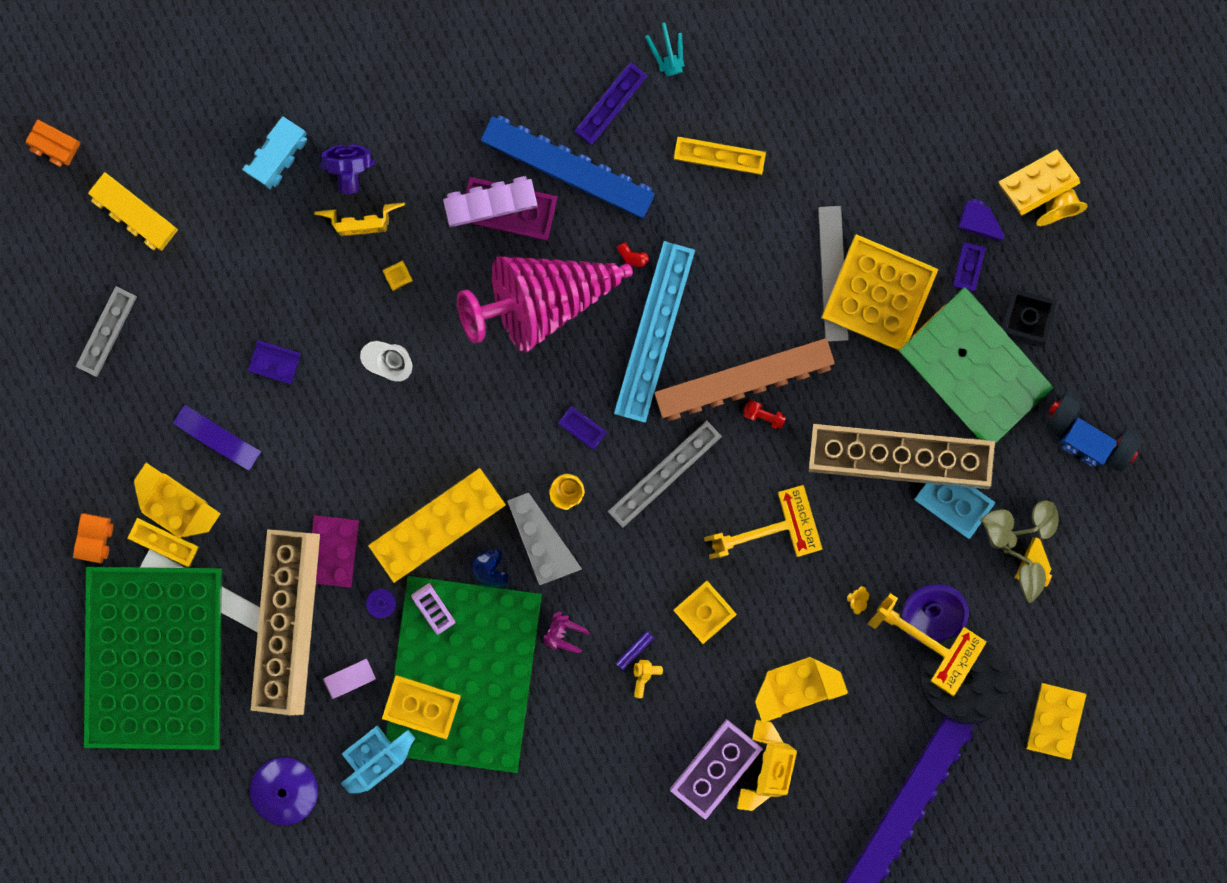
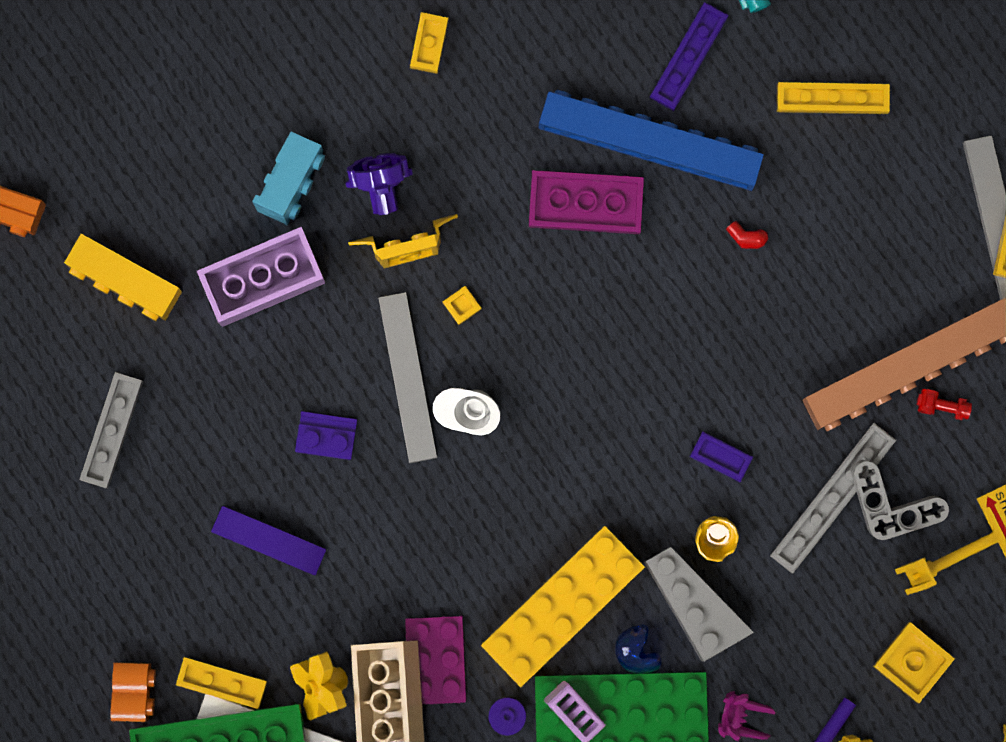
camera: 10 degrees left, 5 degrees down
yellow piece [134,463,221,538] -> none
lavender brick [443,176,538,227] -> none
dark pink plant [457,256,633,352] -> none
medium azure plate [614,241,695,423] -> none
none -> lavender brick [197,227,325,327]
none -> yellow plant [290,652,348,720]
none -> light grey tile [379,293,437,464]
none -> yellow plate [410,13,448,74]
none -> light grey beam [851,459,949,540]

